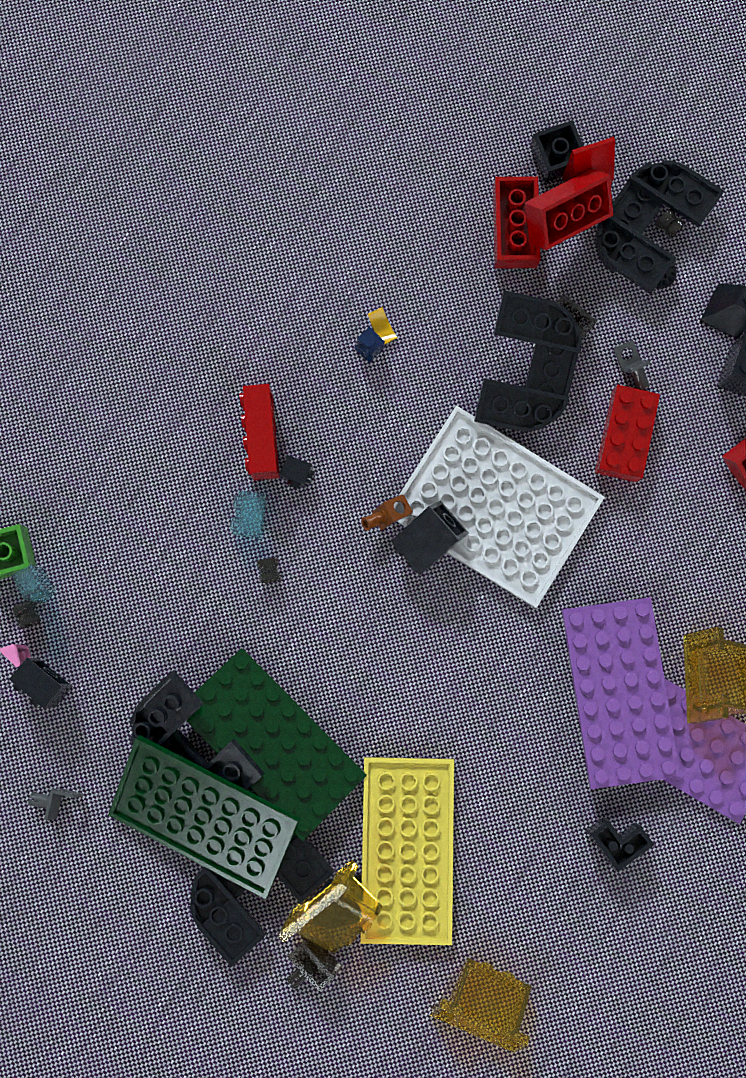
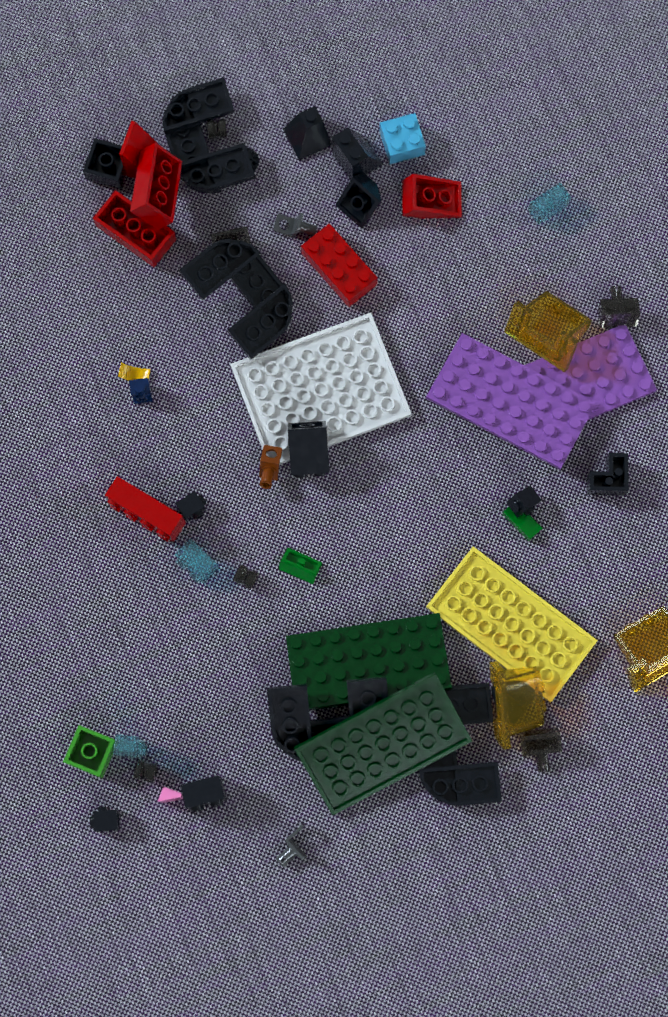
camera: 50 degrees left, 5 degrees down
none -> green slope [279,548,323,584]
none -> black slope [335,173,382,229]
none -> green slope [502,507,543,541]
none -> black brick [506,485,542,518]

